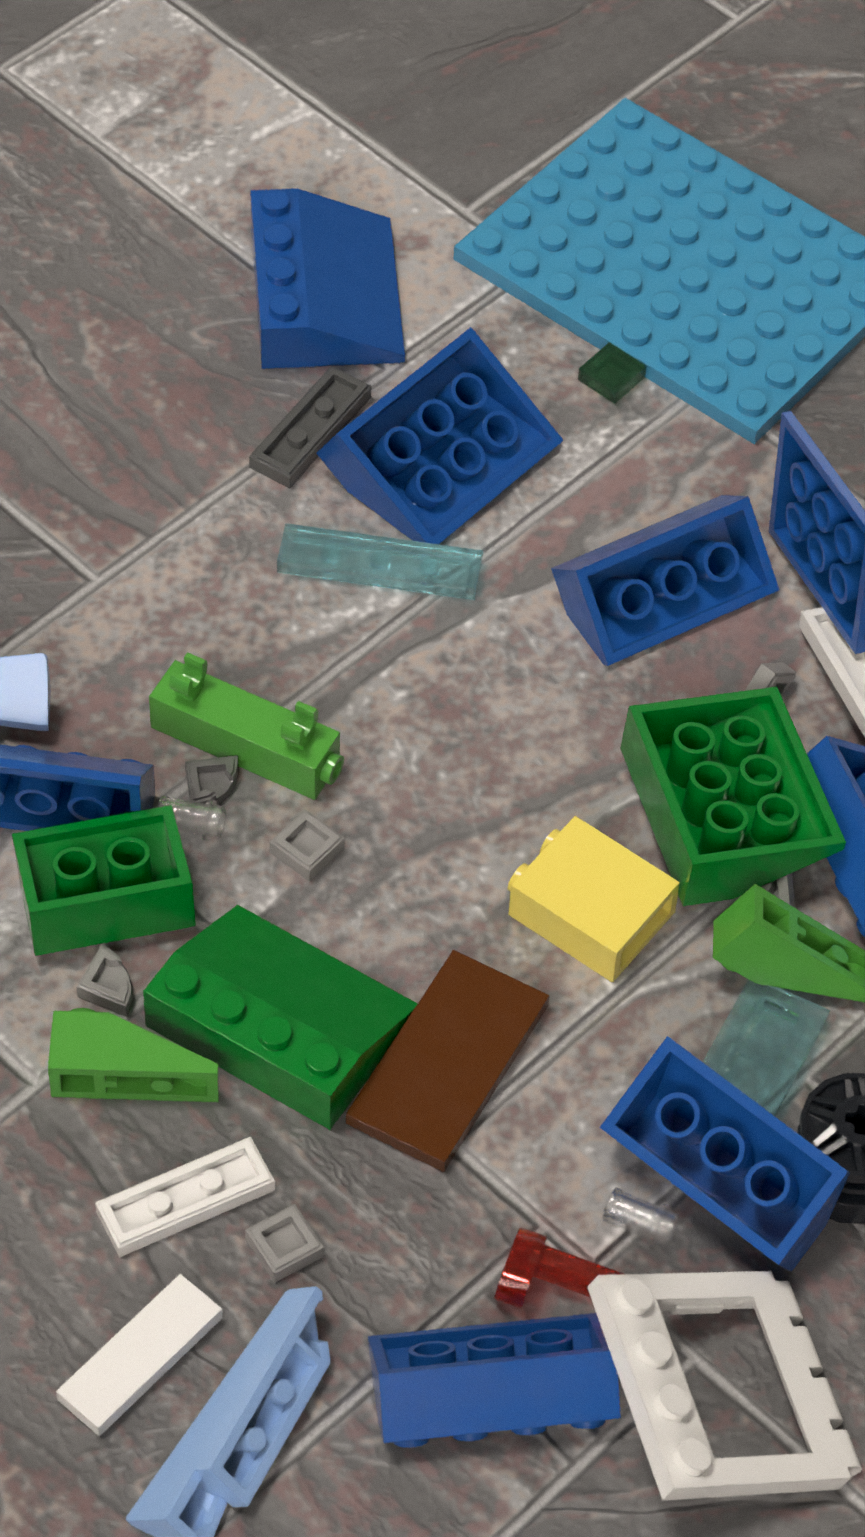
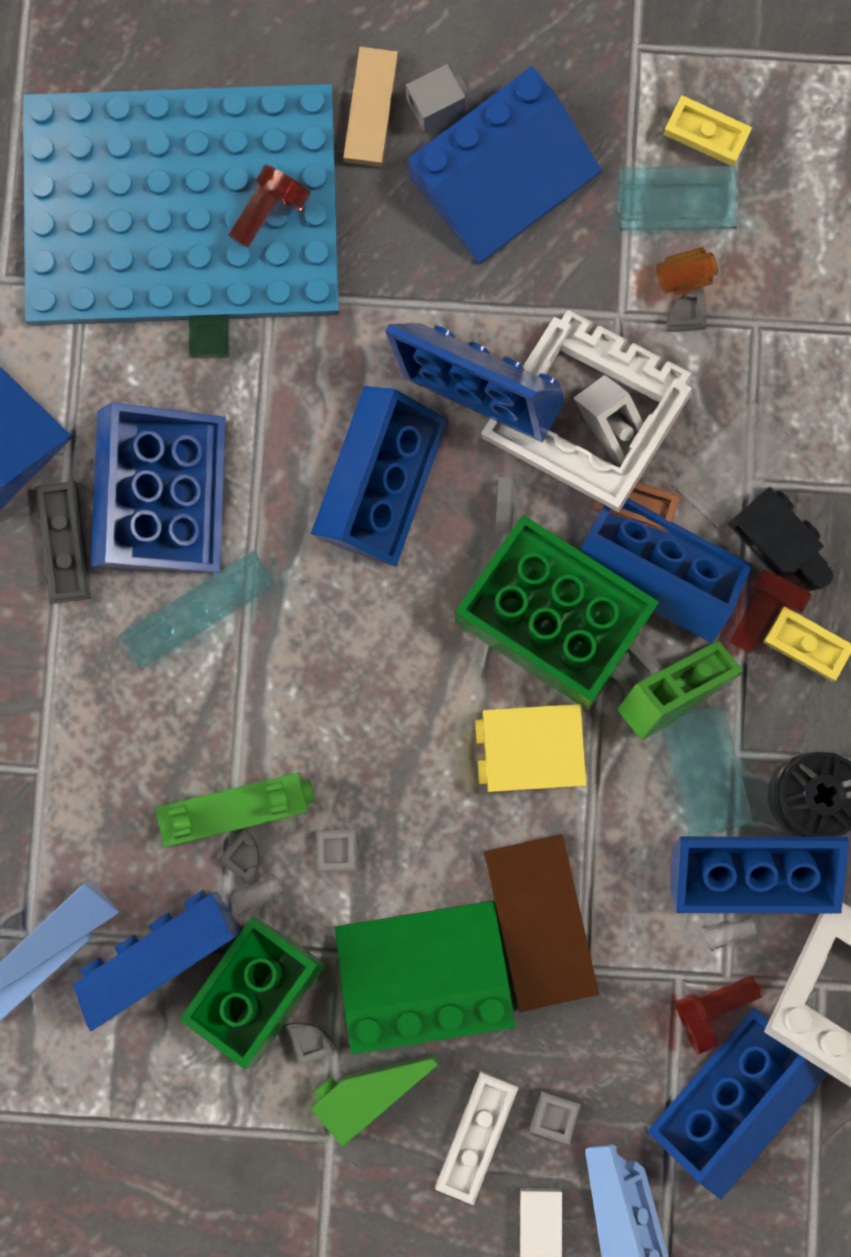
camera: 35 degrees left, 30 degrees up
none -> clear red piece [228,164,311,248]

